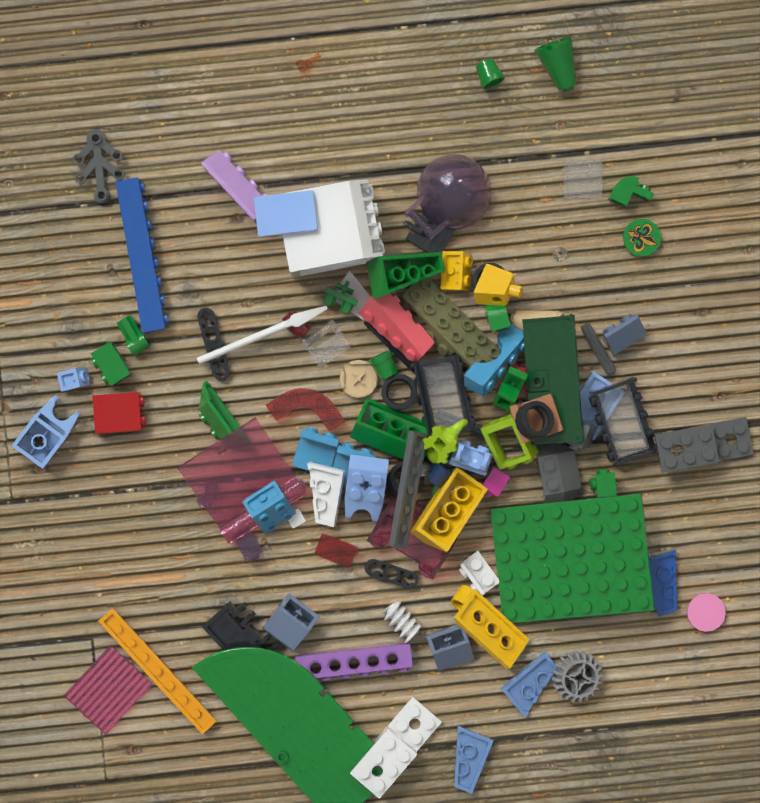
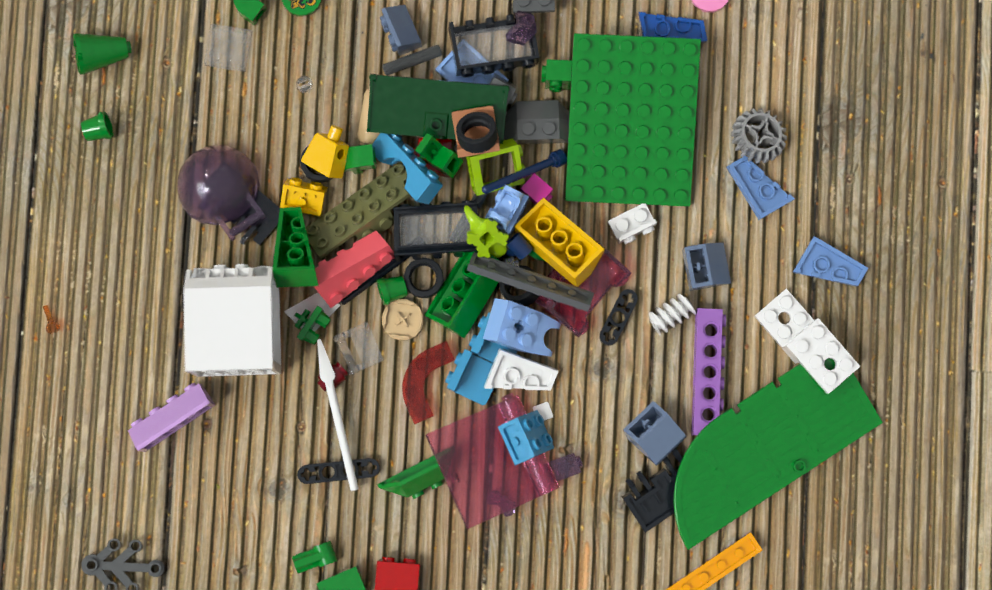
camera: 80 degrees left, 5 degrees down
blue brick [115,177,169,333] -> none
light blue tile [254,190,317,237] -> none
clear red panel [315,533,358,567] -> none
yellow hinge [451,585,530,670] -> none
none -> dark blue piece [482,149,567,194]
none -> clear purple bracket [505,11,537,46]

